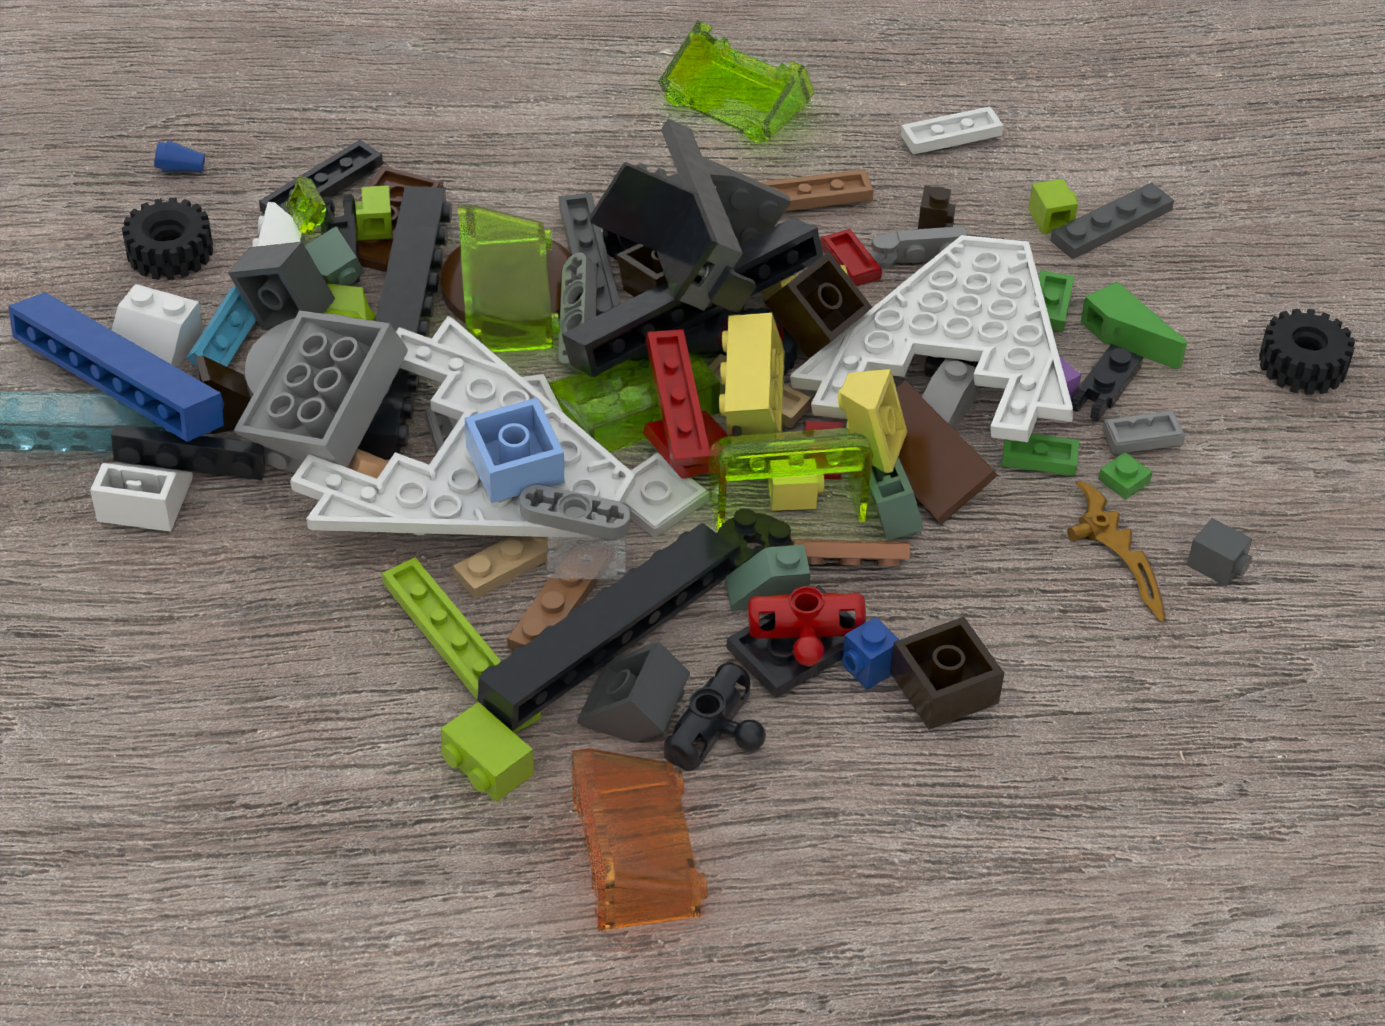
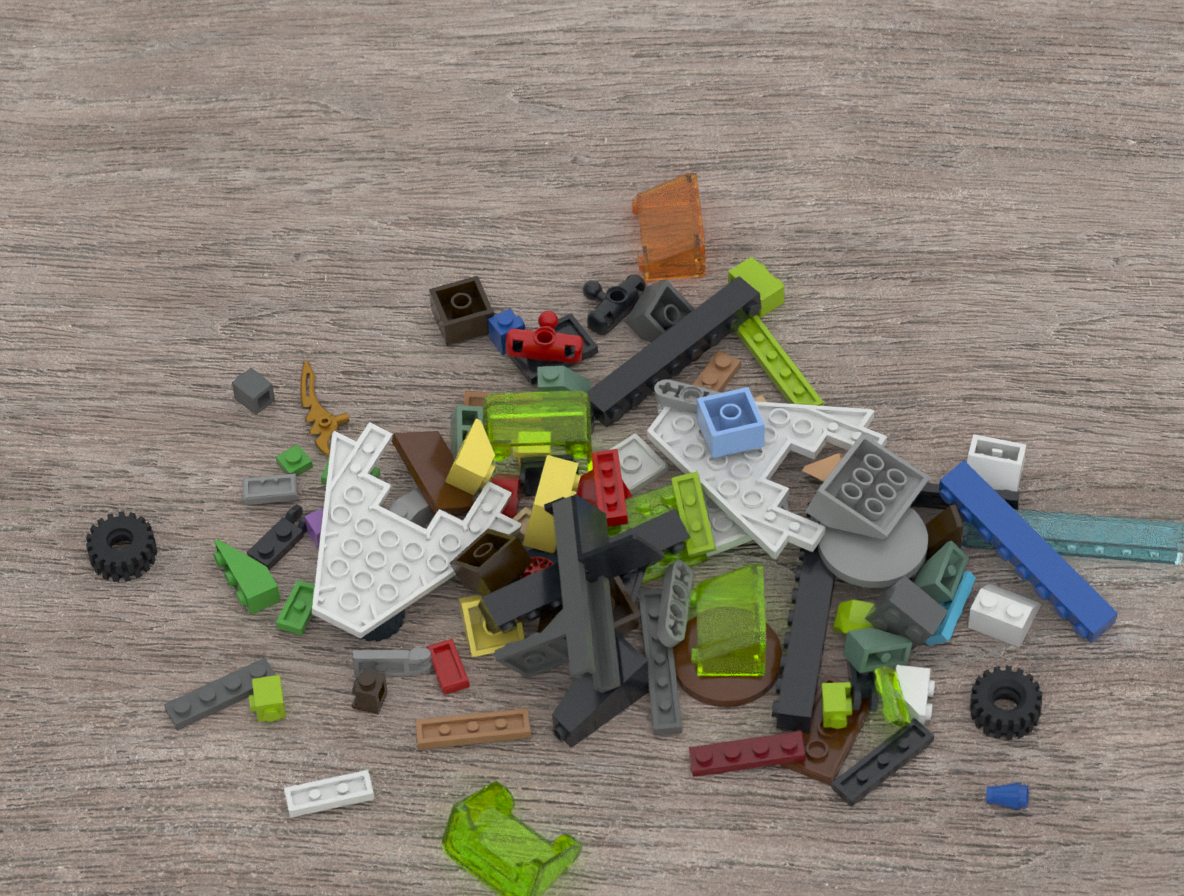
camera: 170 degrees left, 5 degrees up
none -> lime plate [671,471,717,557]
none -> dark red plate [689,731,806,777]
none -> sand green slope [914,541,969,604]

